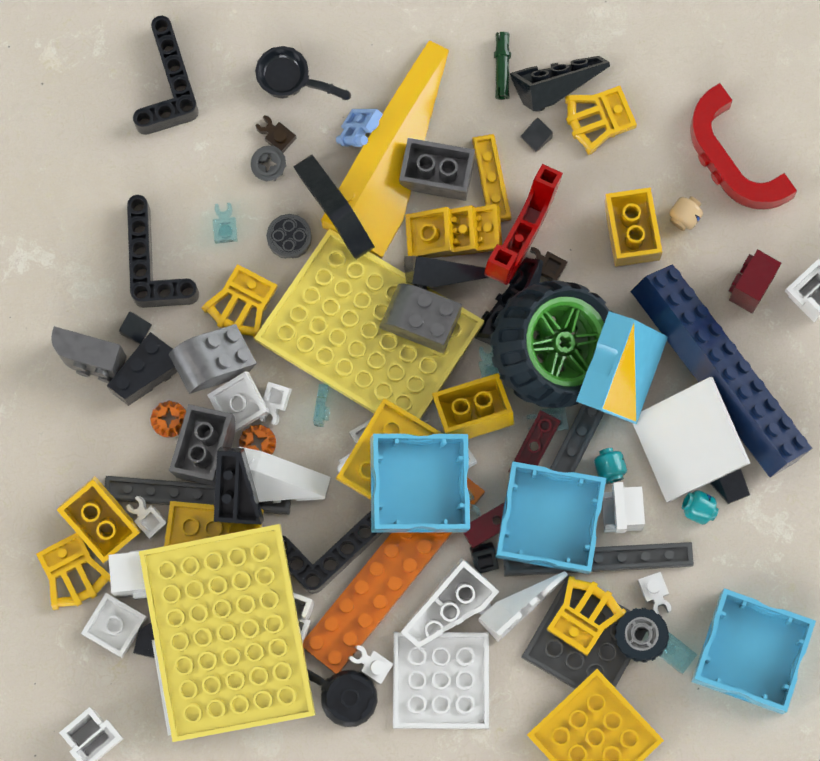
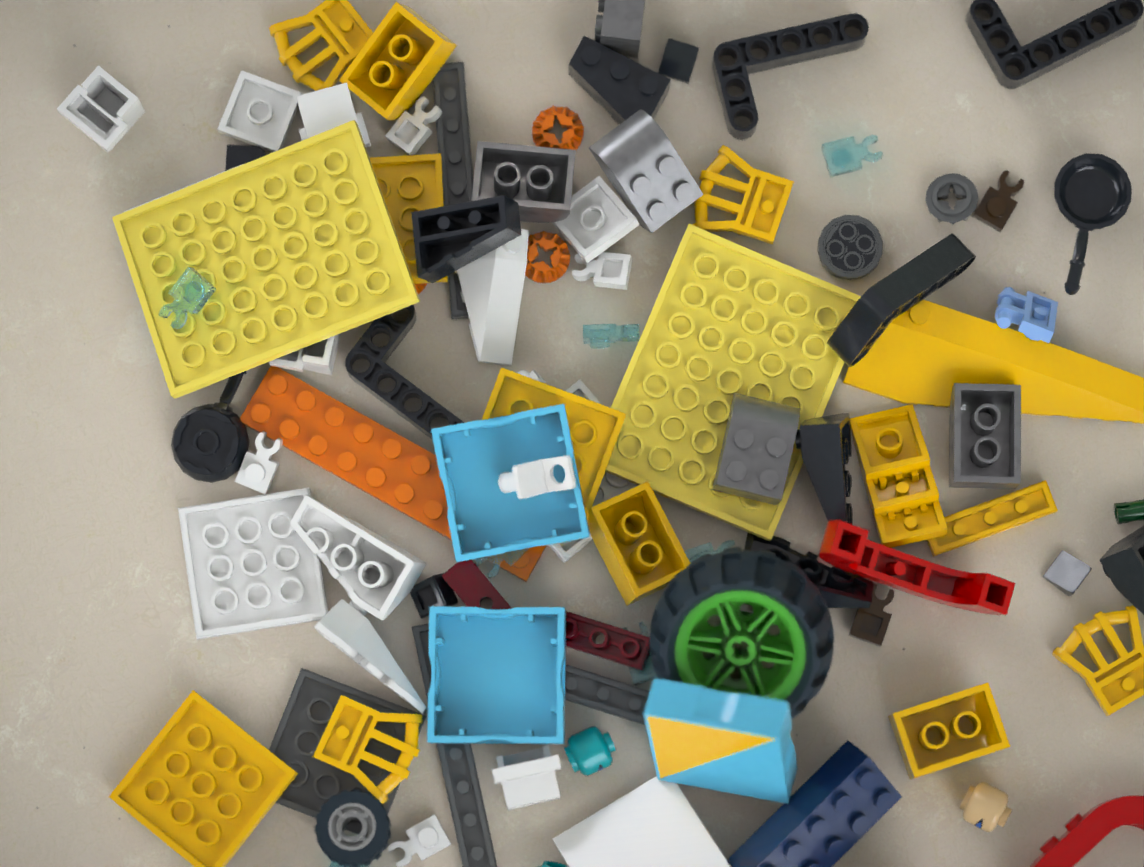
camera: 75 degrees right, 5 degrees up
none -> clear light blue plate [159,267,216,329]
none -> white bracket [498,455,576,499]

